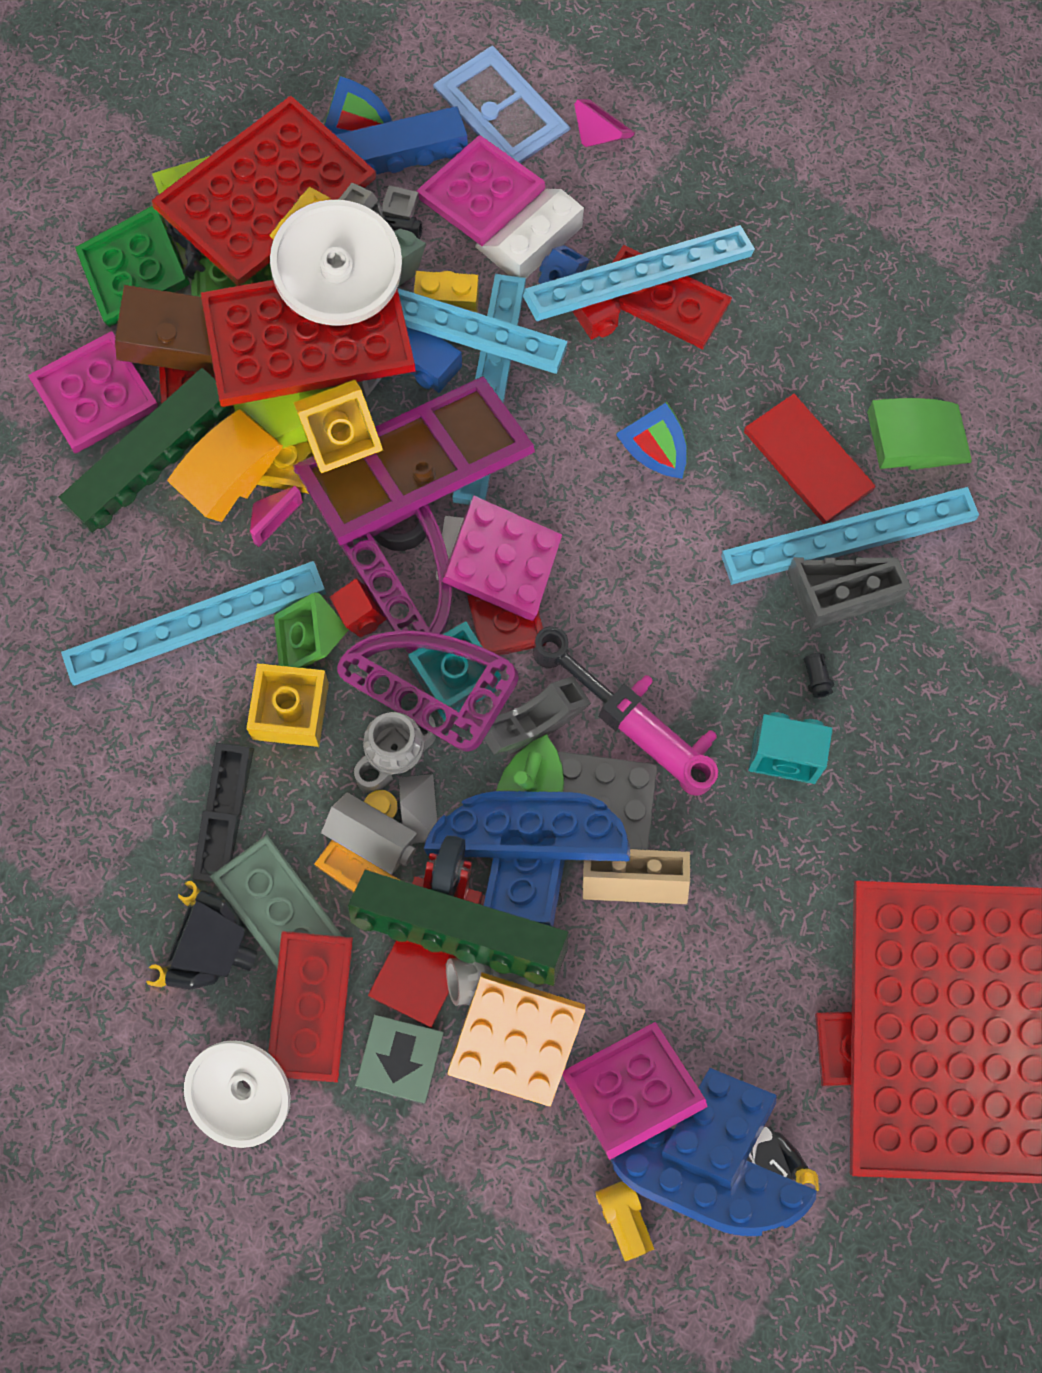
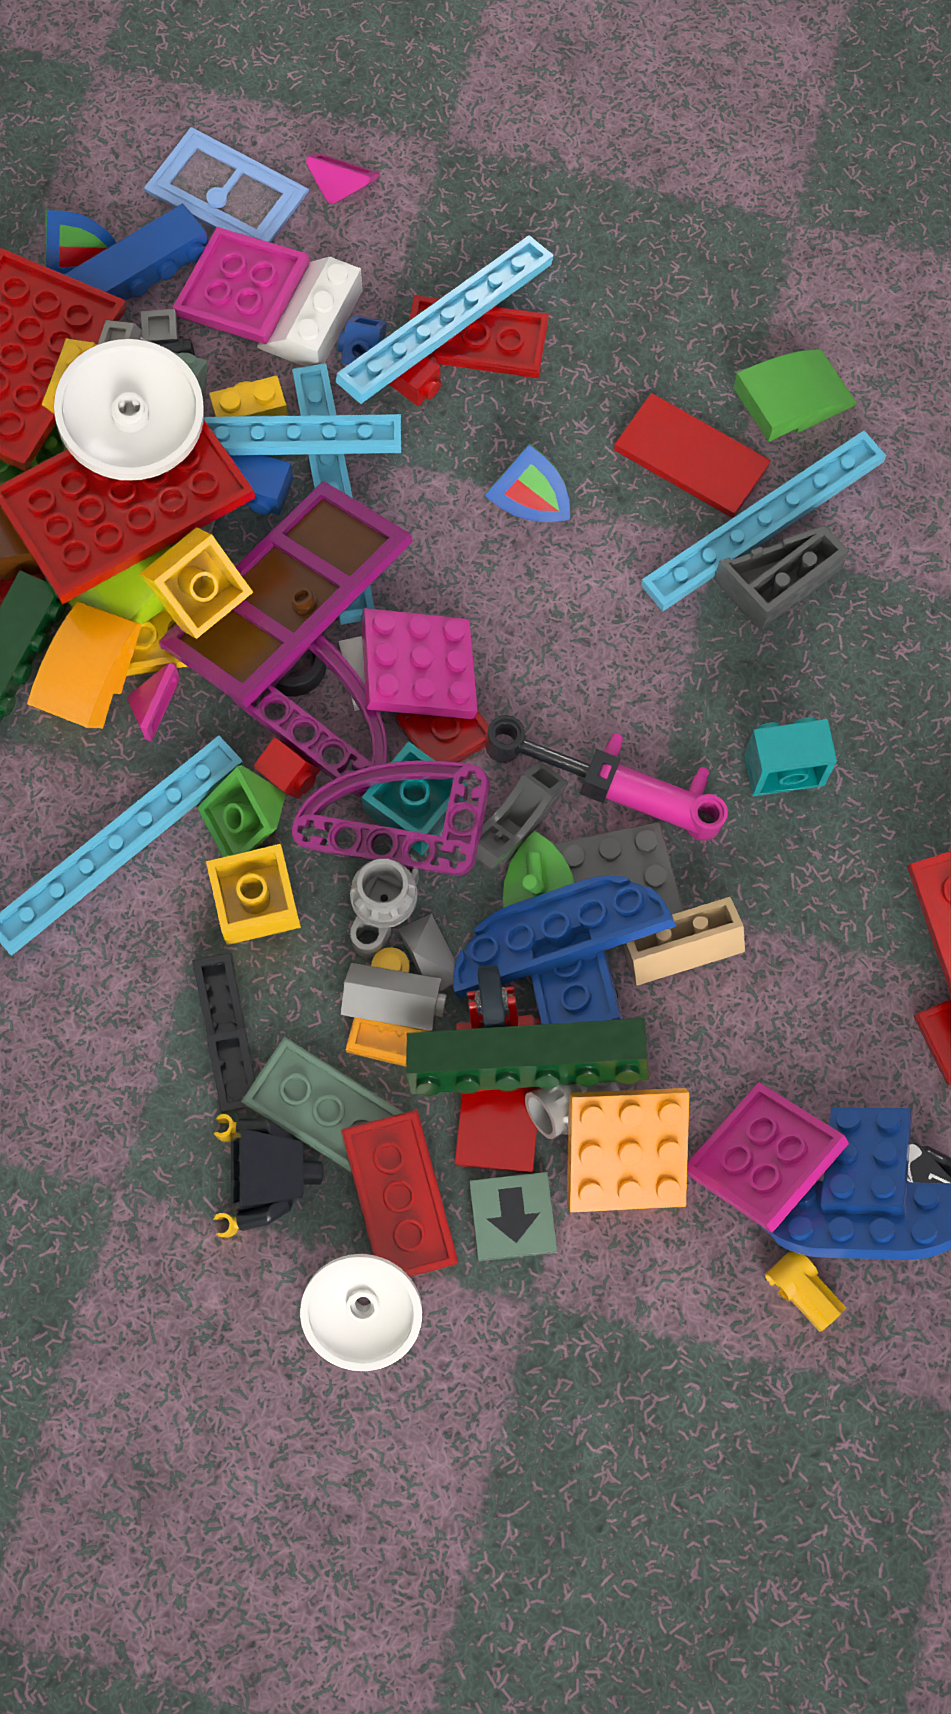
camera: 20 degrees left, 0 degrees up
black pin [803,653,835,698] -> none

